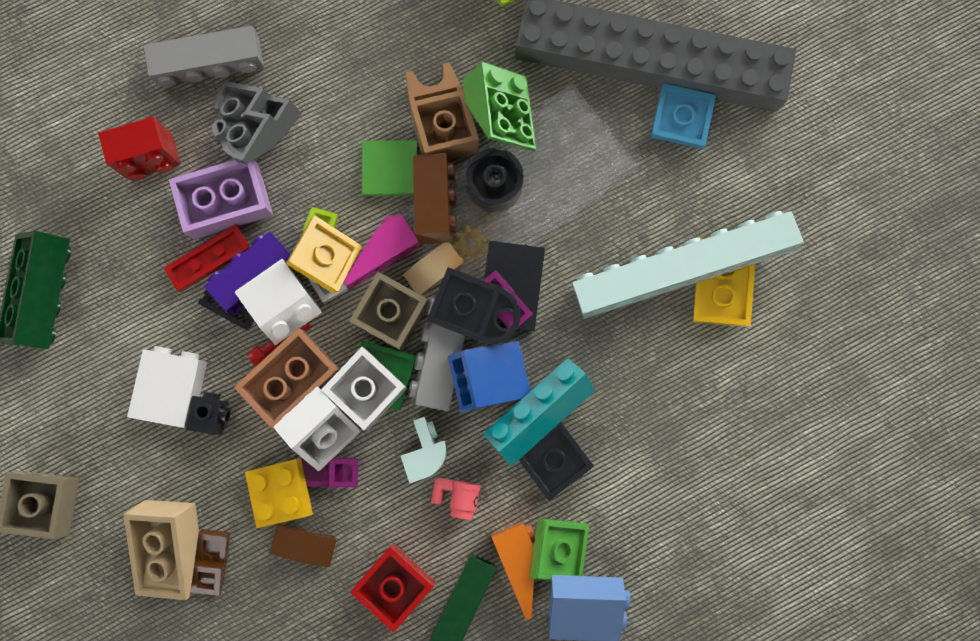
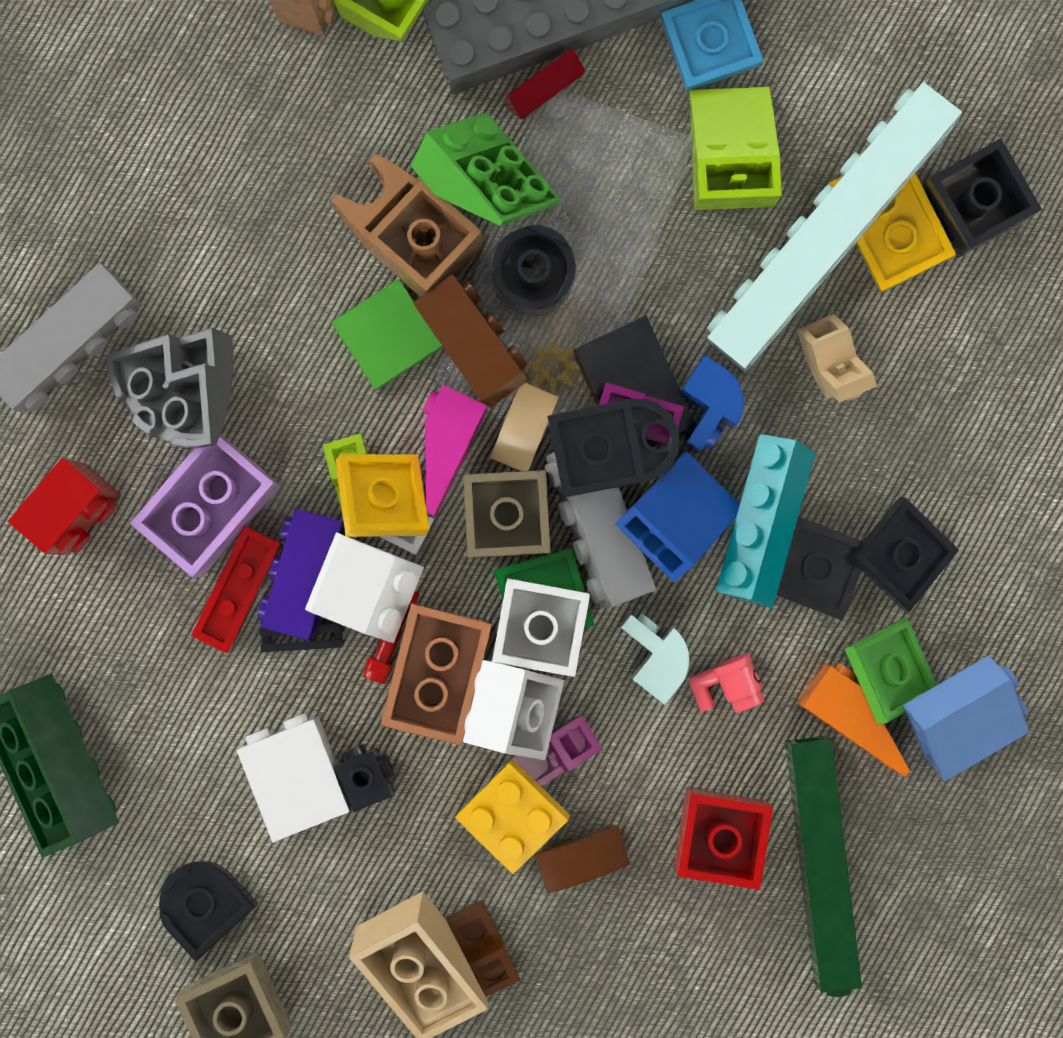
camera: 30 degrees left, 5 degrees up
none -> black tile [159,861,258,962]
none -> dark red slope [503,49,586,119]
none -> blue brick [681,356,744,453]
none -> lime slope [689,87,782,210]
none -> tan brick [797,314,877,403]
none -> black tile [849,497,959,612]
none -> black brick [922,138,1042,259]

